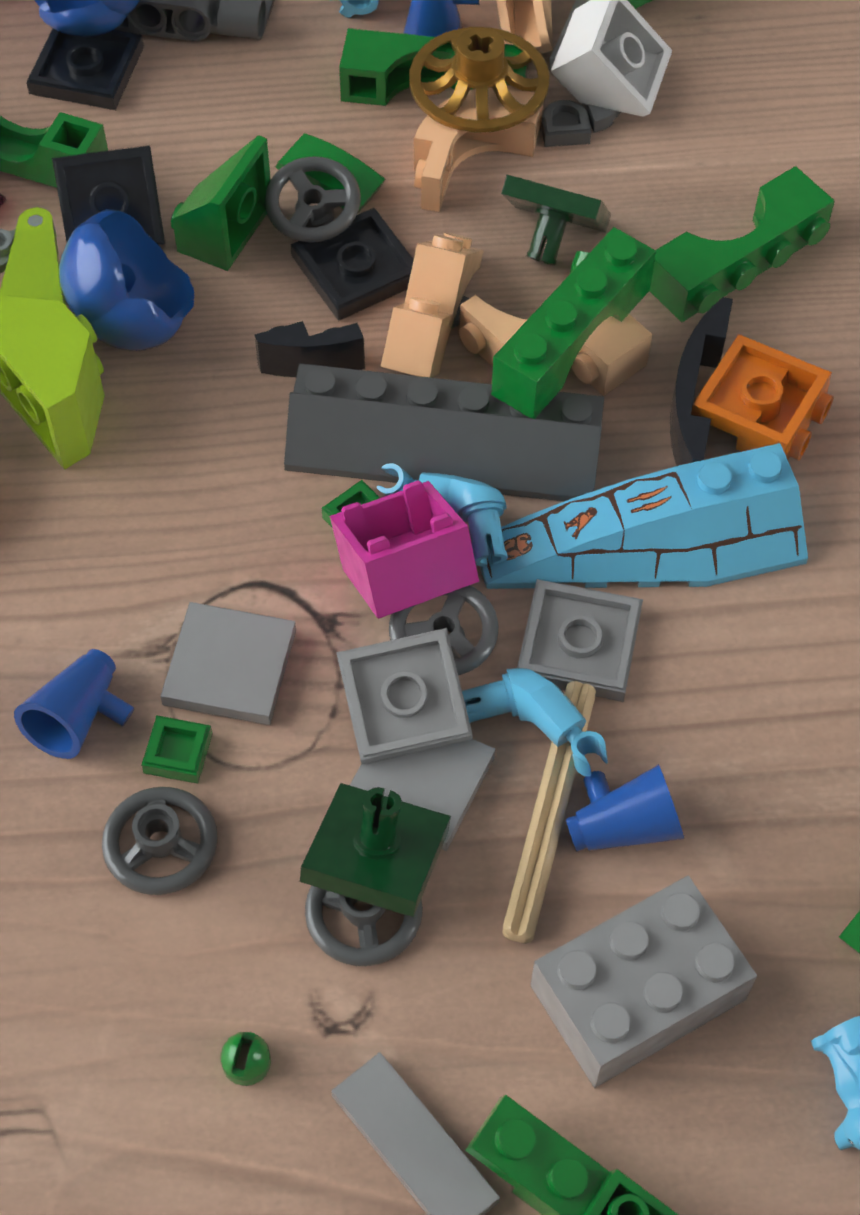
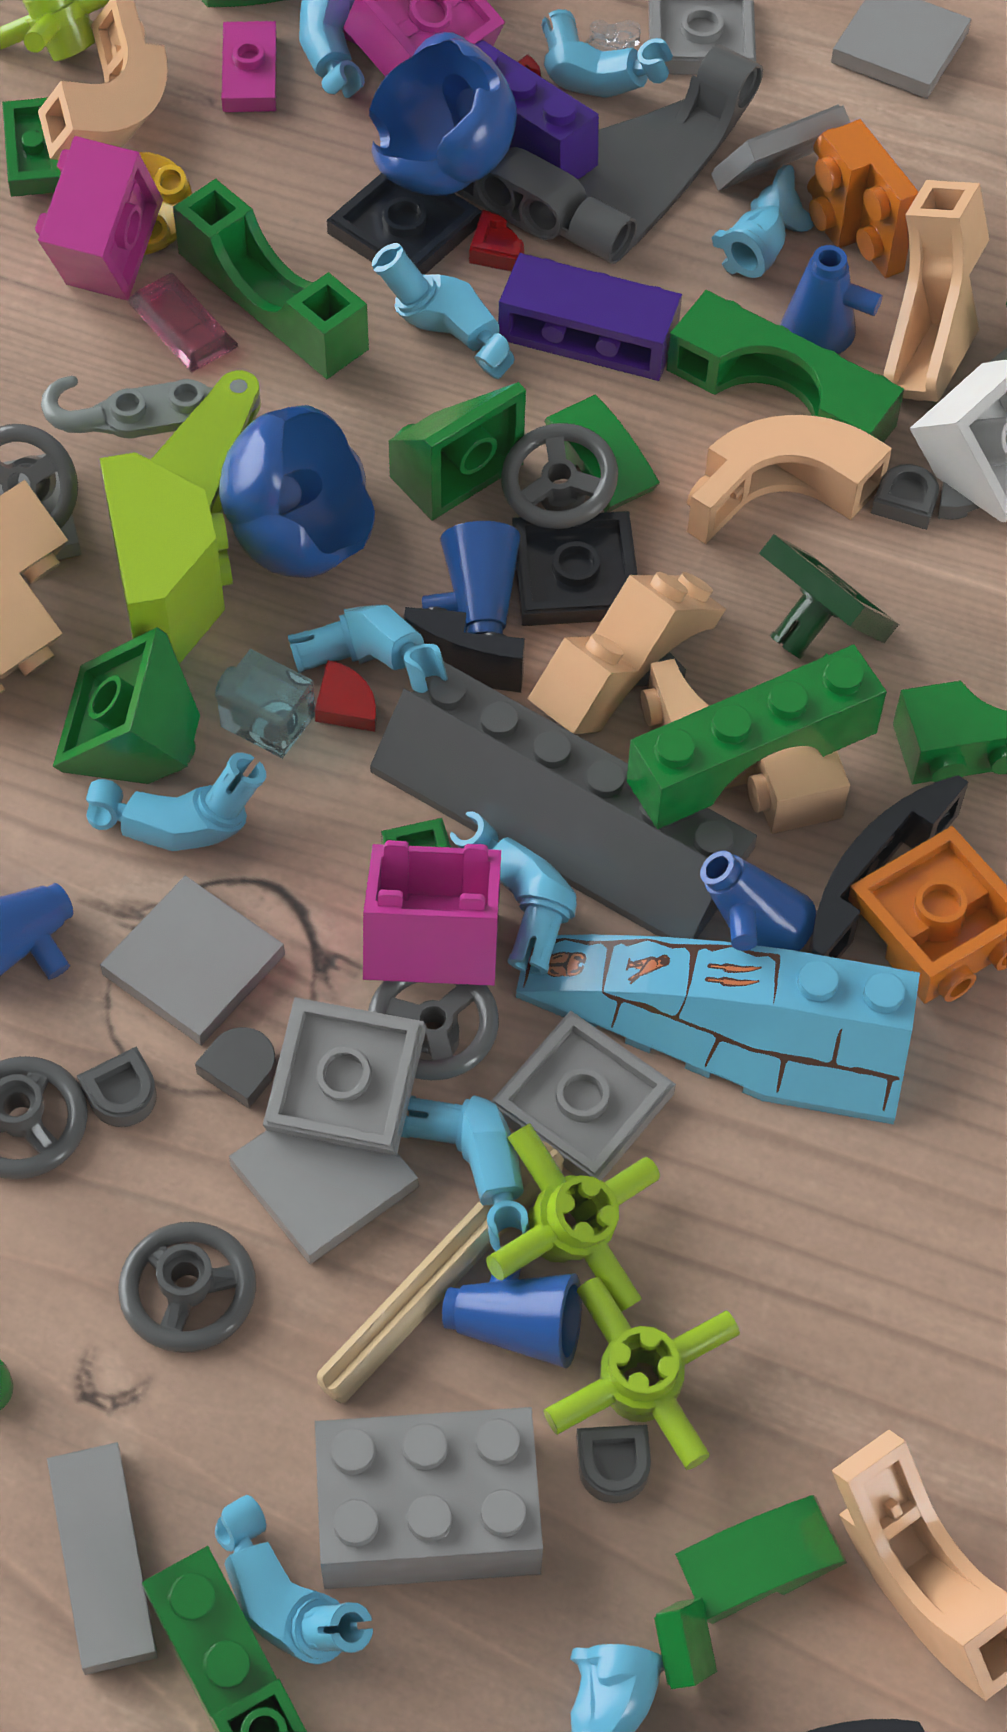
camera: 25 degrees right, 0 degrees up
black tile [52,145,165,245] -> none
green tile [141,715,213,784] -> none
dark green tile [300,783,451,917] -> none
pearl gold wheel [410,27,550,133] -> none
none -> green slope [53,627,200,784]
none -> dark grey tile [77,1046,157,1127]
none -> medium azure arm [86,753,266,851]
none -> dark grey tile [195,1027,276,1108]
none -> clear light blue brick [215,649,315,759]
none -> medium azure arm [215,1495,373,1665]
none -> medium azure arm [288,605,448,693]
none -> red tile [314,660,377,732]
none -> medium azure arm [371,243,515,379]
none -> blue piece [422,521,521,634]
none -> red tile [469,210,525,272]
none -> lime bar [486,1123,660,1312]
none -> dark purple brick [498,253,682,381]
none -> lime bar [543,1277,740,1470]
none -> dark grey tile [576,1424,651,1503]
none -> blue piece [700,850,816,951]

